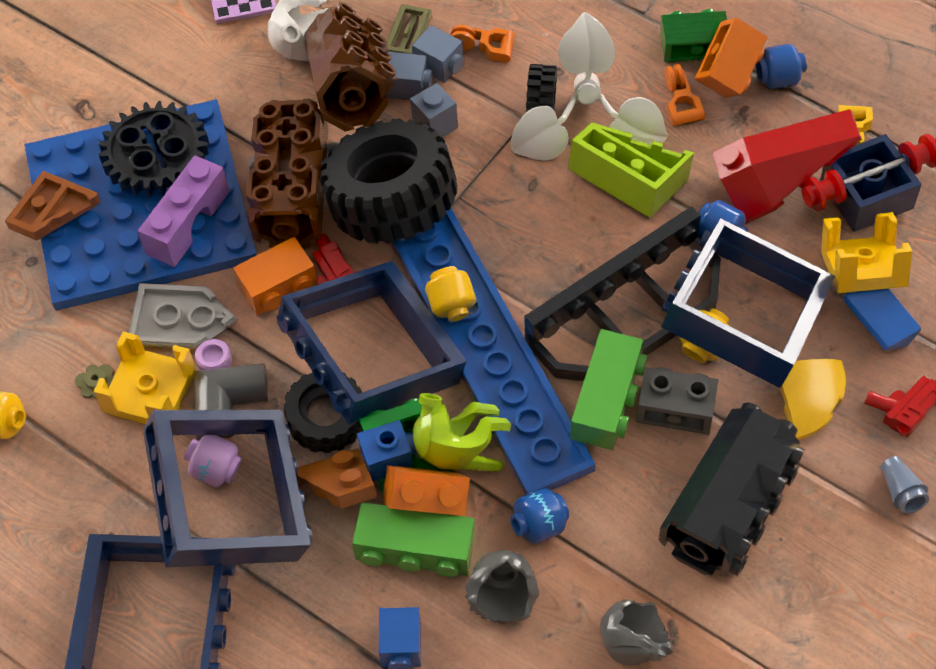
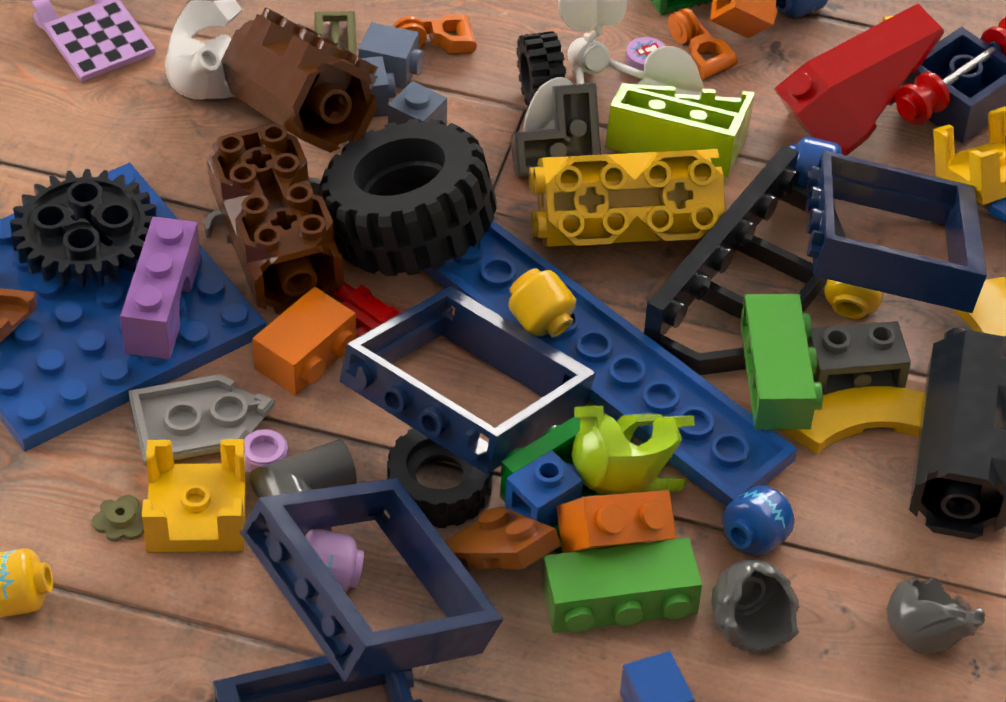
camera: 25 degrees left, 10 degrees down
none -> dark grey brick [511,83,601,176]
none -> yellow brick [529,149,725,247]
none -> lavender tile [626,37,665,71]
none -> yellow tile [781,386,924,455]

